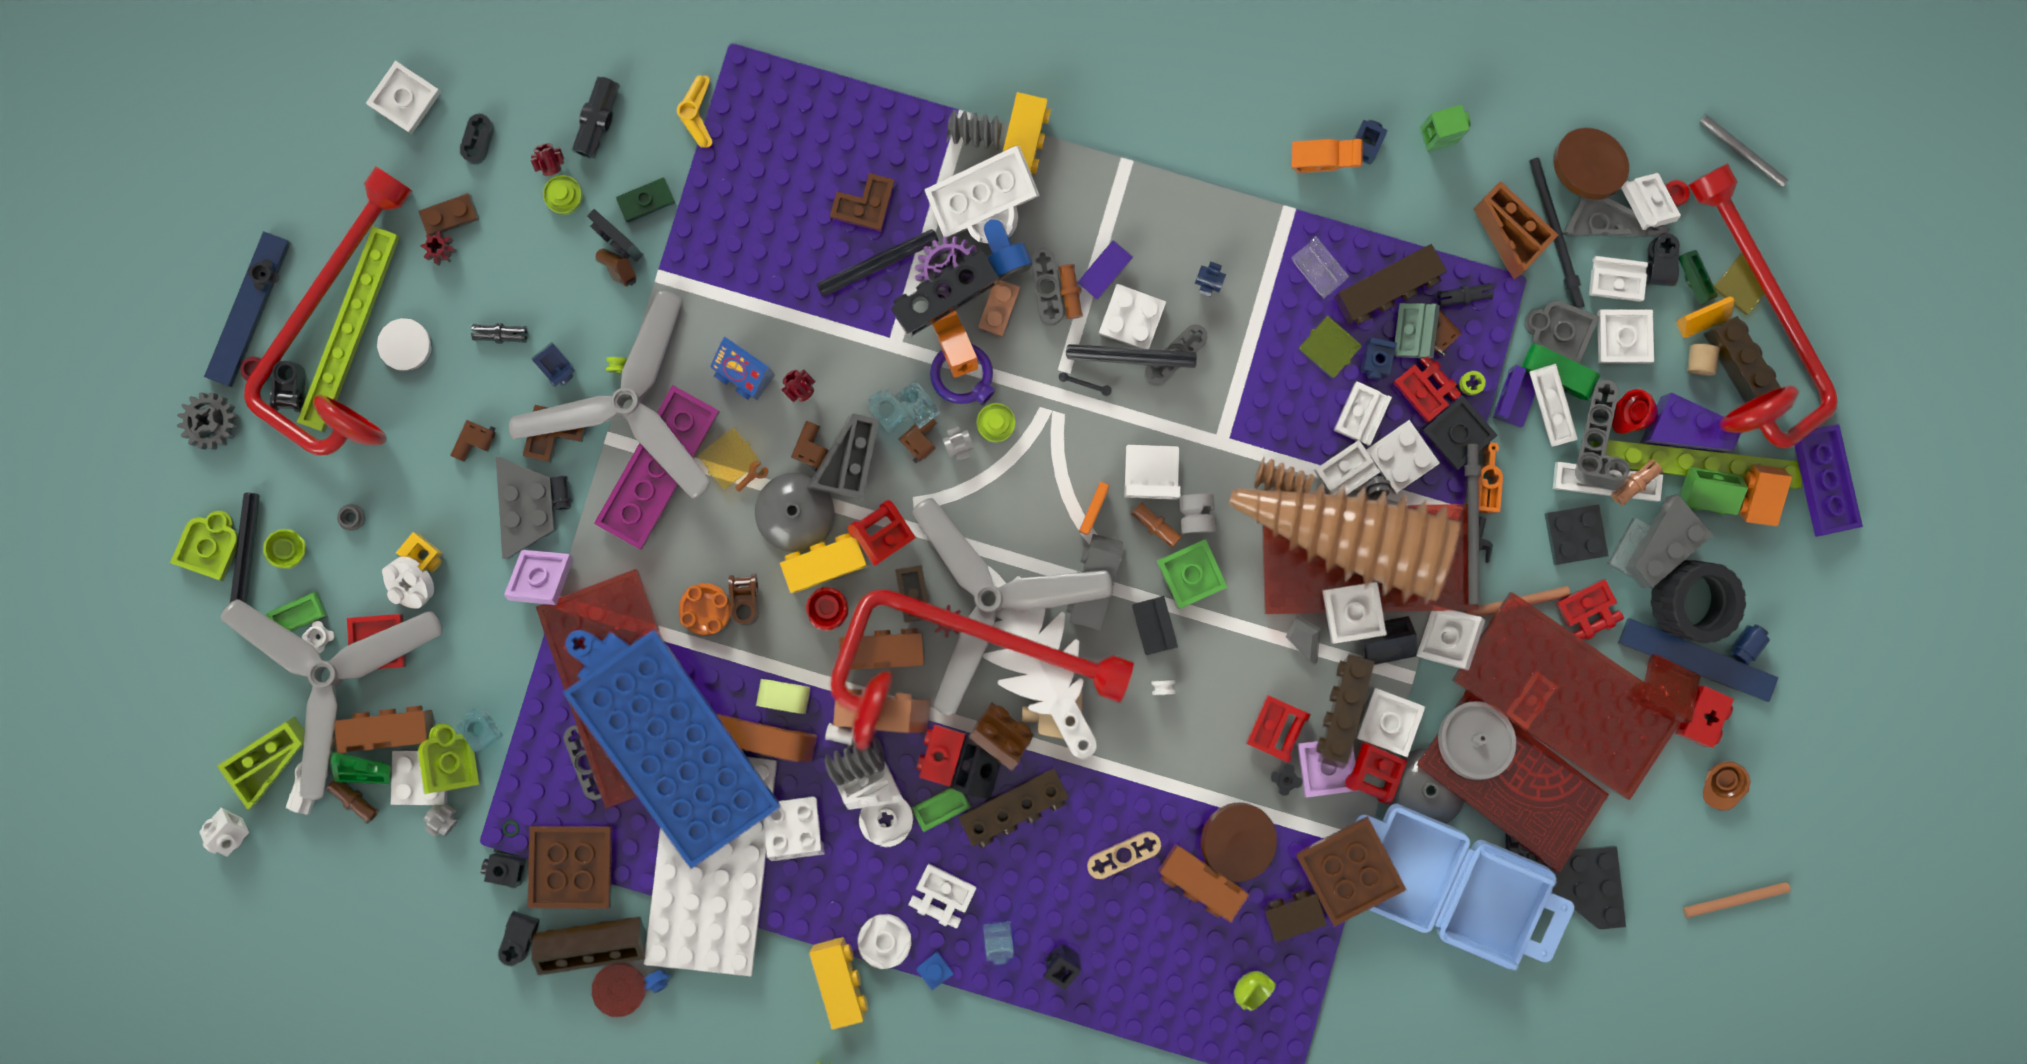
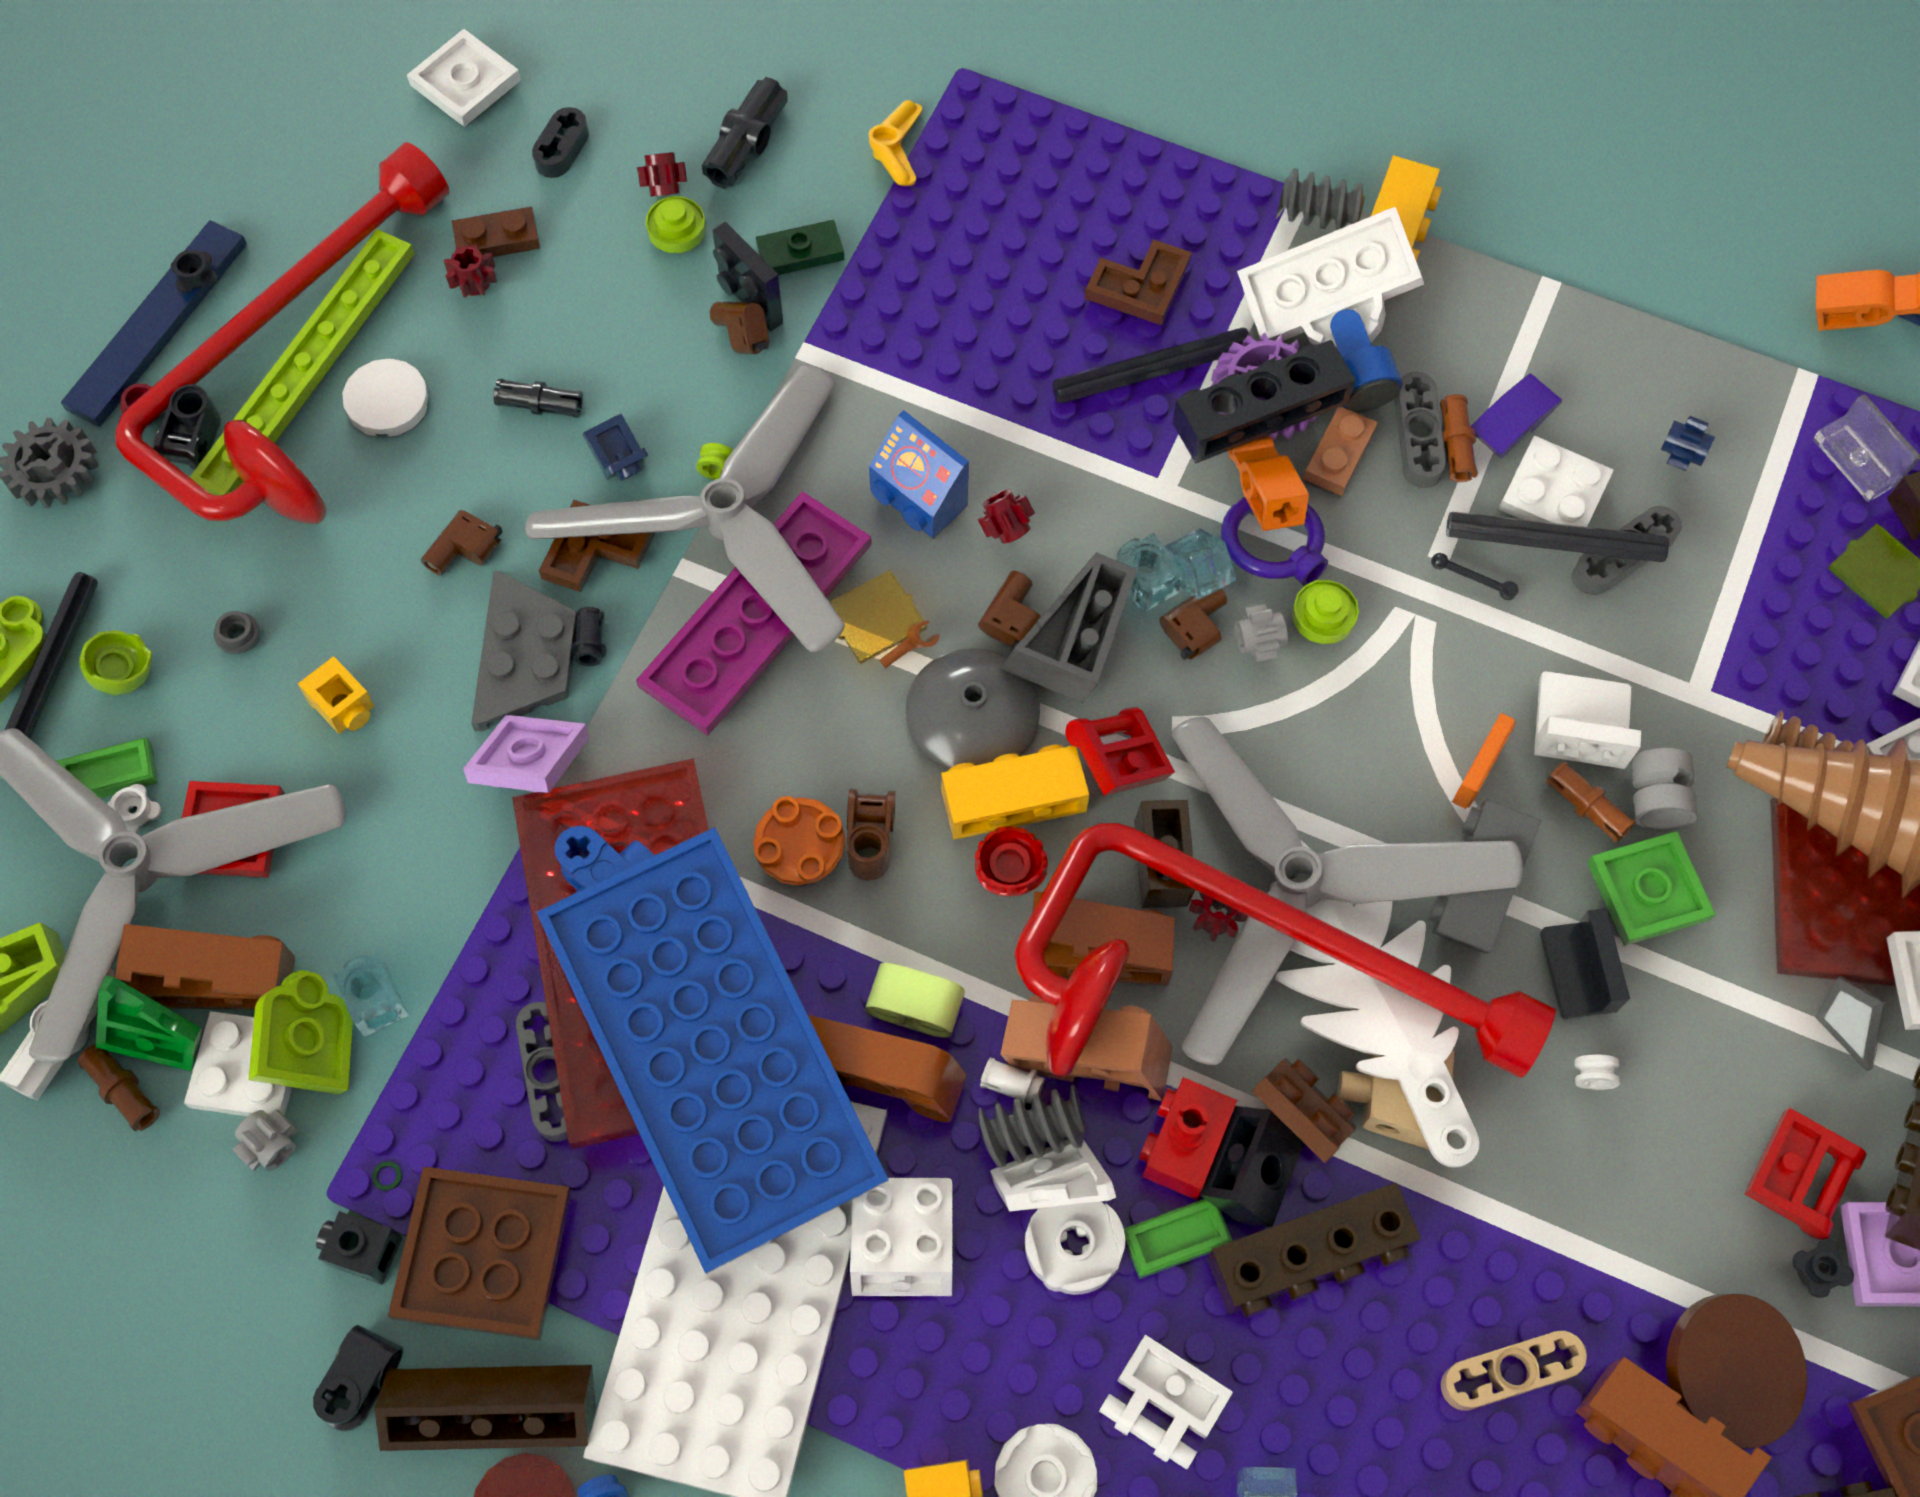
camera: 10 degrees right, 20 degrees down
white plate [382,557,434,608] -> none

